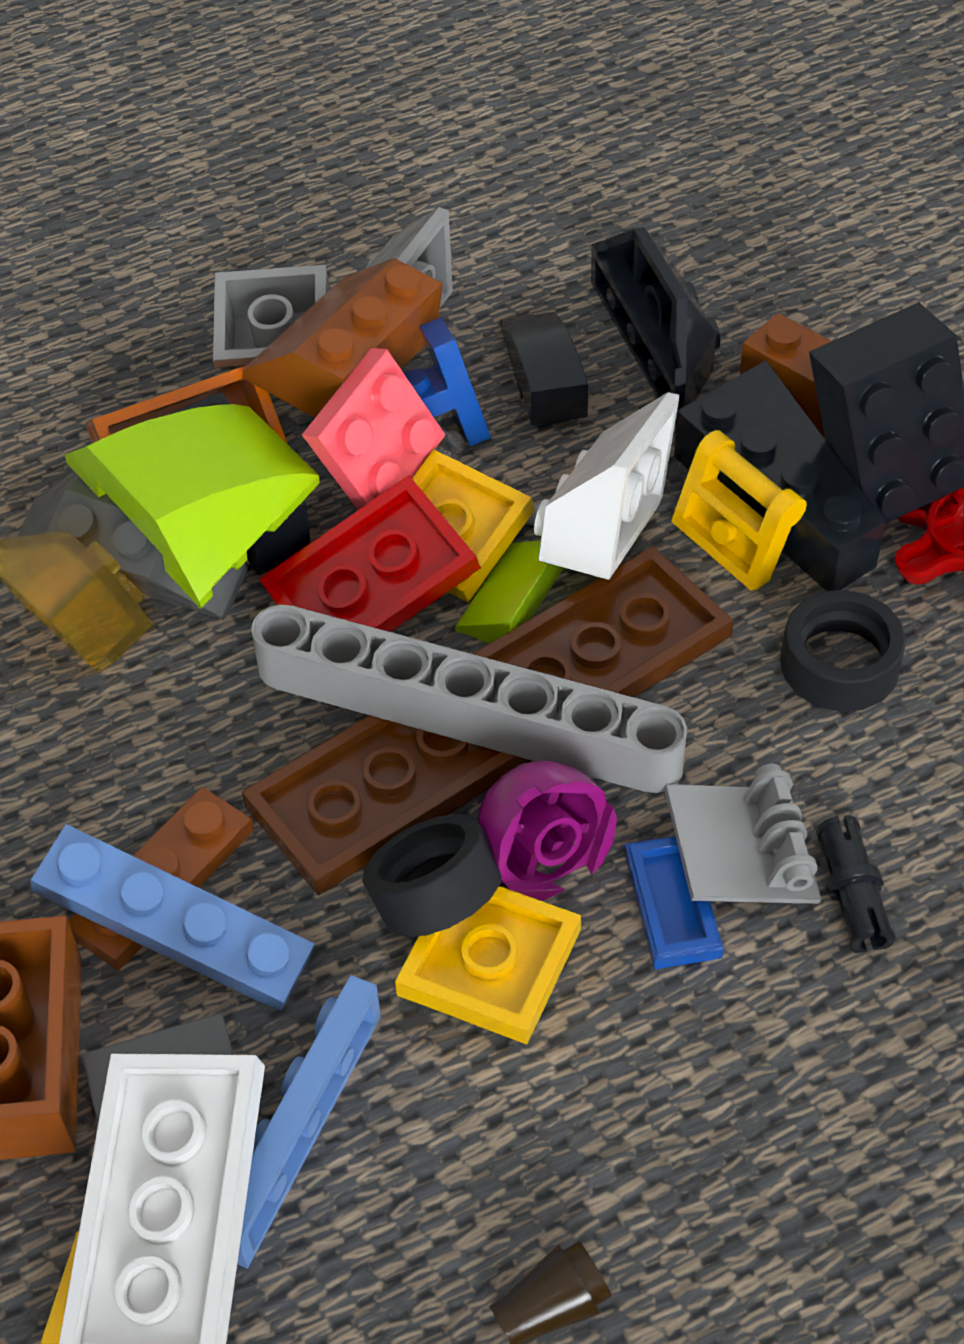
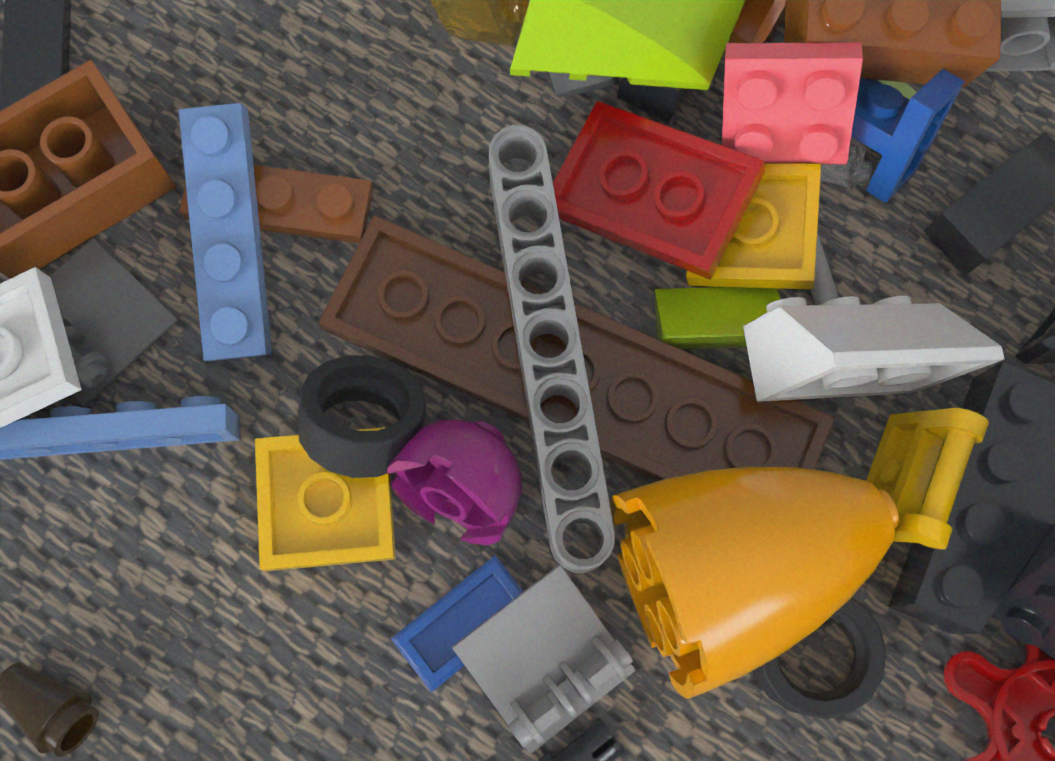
camera: 55 degrees right, 25 degrees up
none -> light orange cylinder [609,466,899,699]

